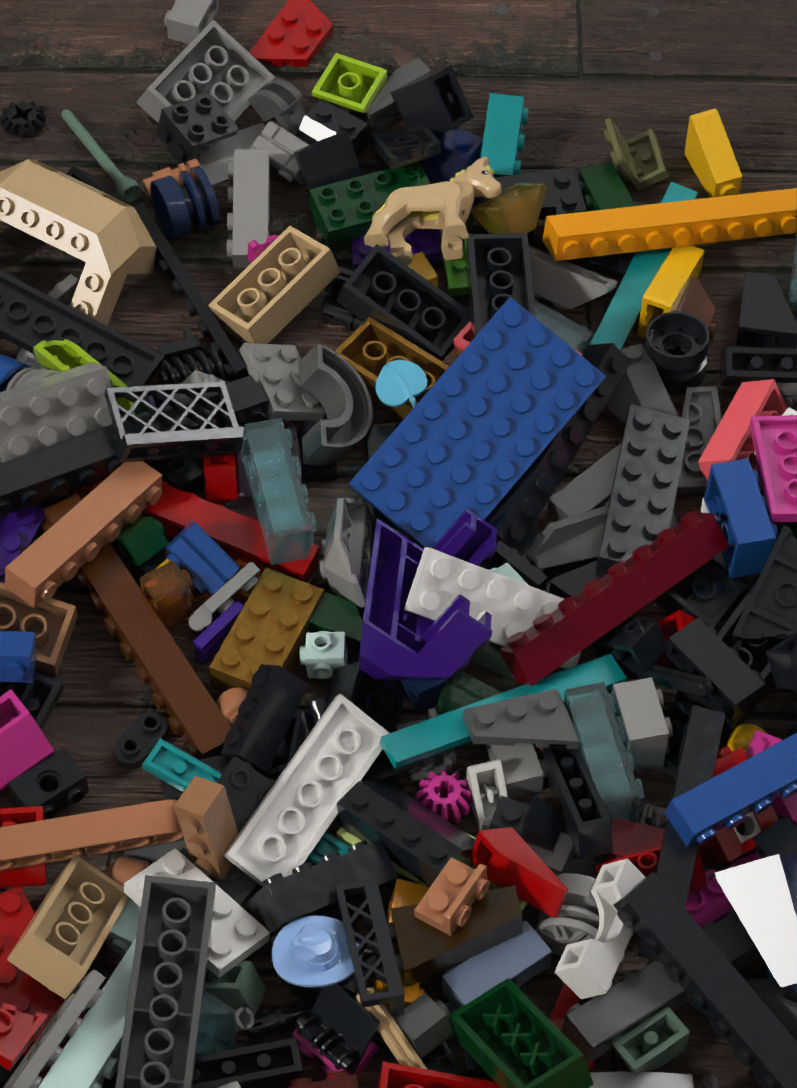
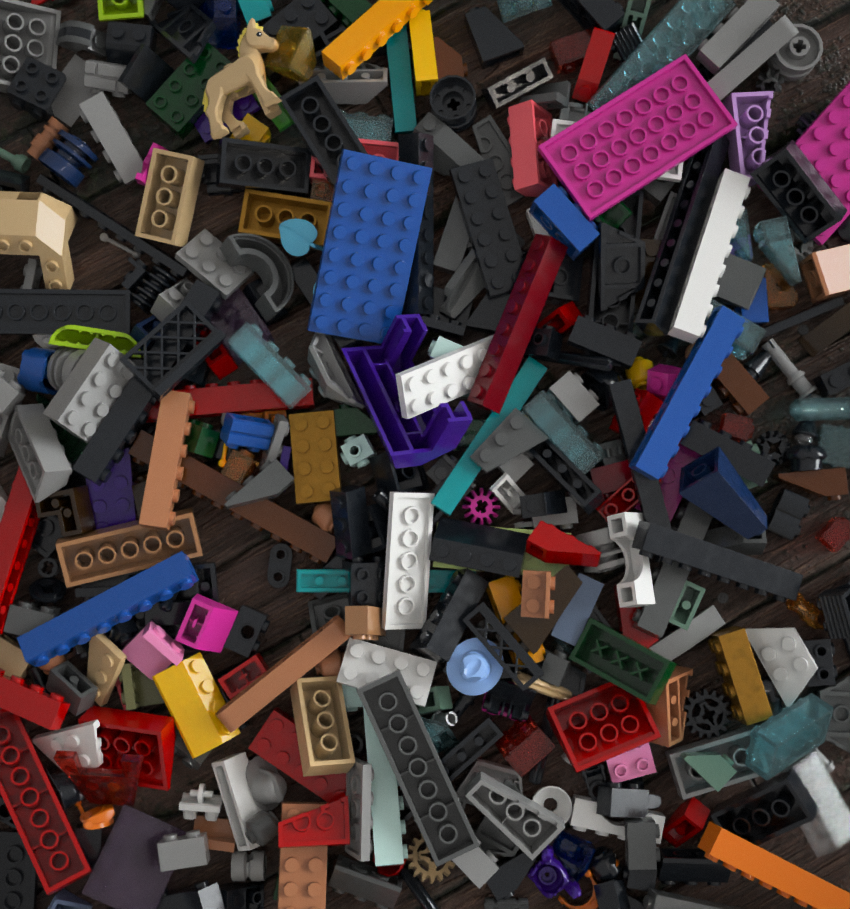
camera: 25 degrees left, 30 degrees up
none -> light grey hinge [99,233,141,259]
none -> dark grey slope [224,459,294,510]

